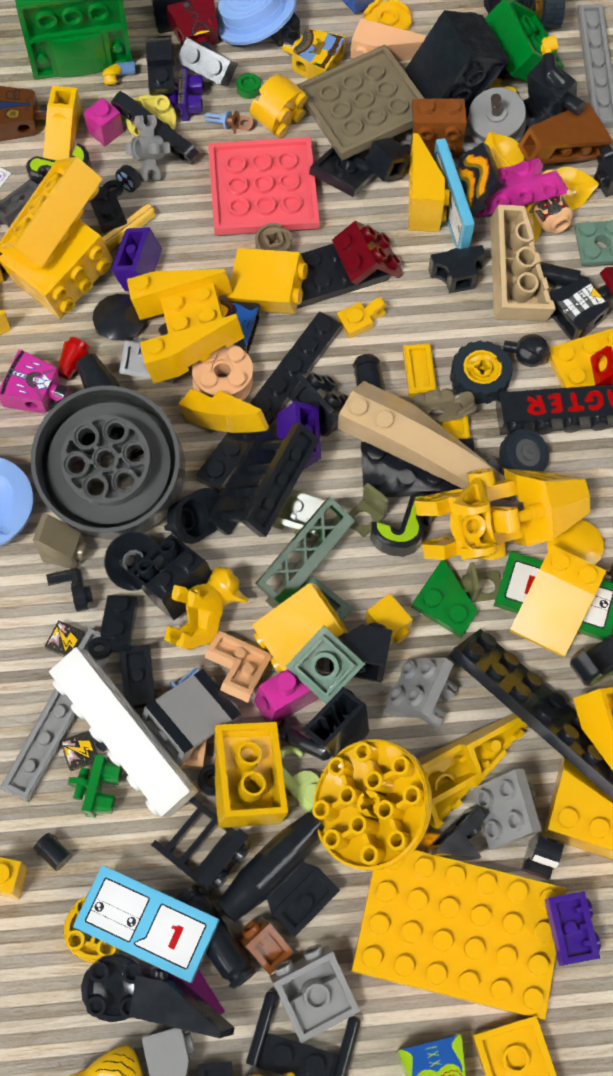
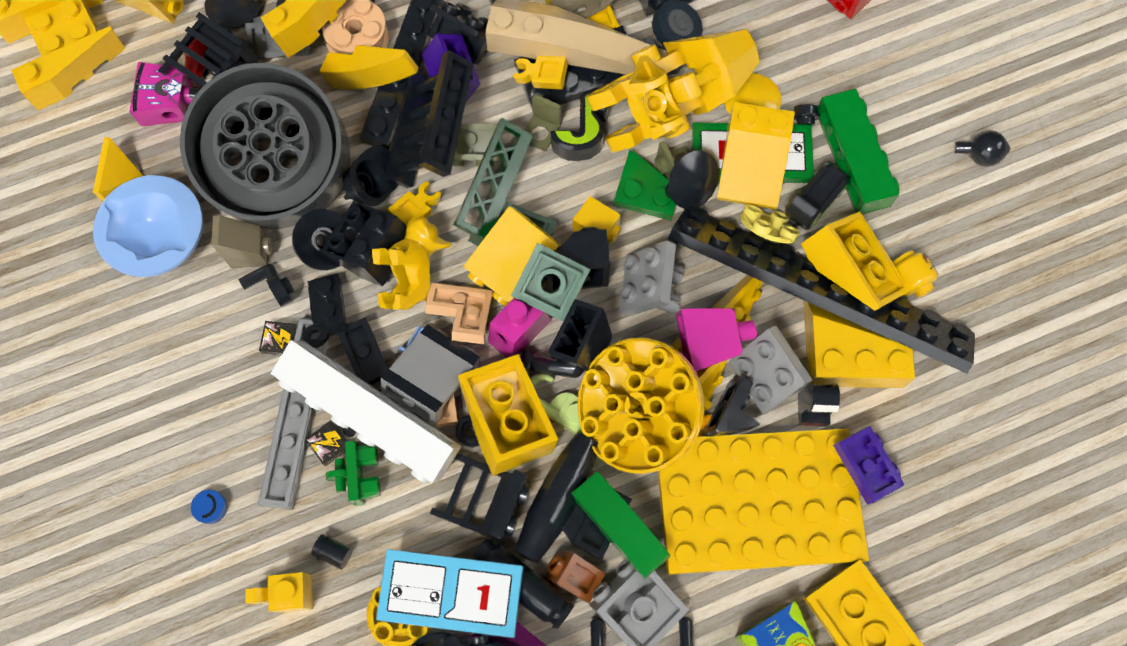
camera: 15 degrees left, 5 degrees up
none -> black plate [158,12,260,87]
none -> yellow plate [388,181,441,227]
none -> yellow plate [513,56,568,89]
none -> green slope [572,471,671,579]
none -> black dish [665,150,719,209]
none -> dark pink torso [675,309,757,371]
none -> light yellow dish [740,204,800,244]

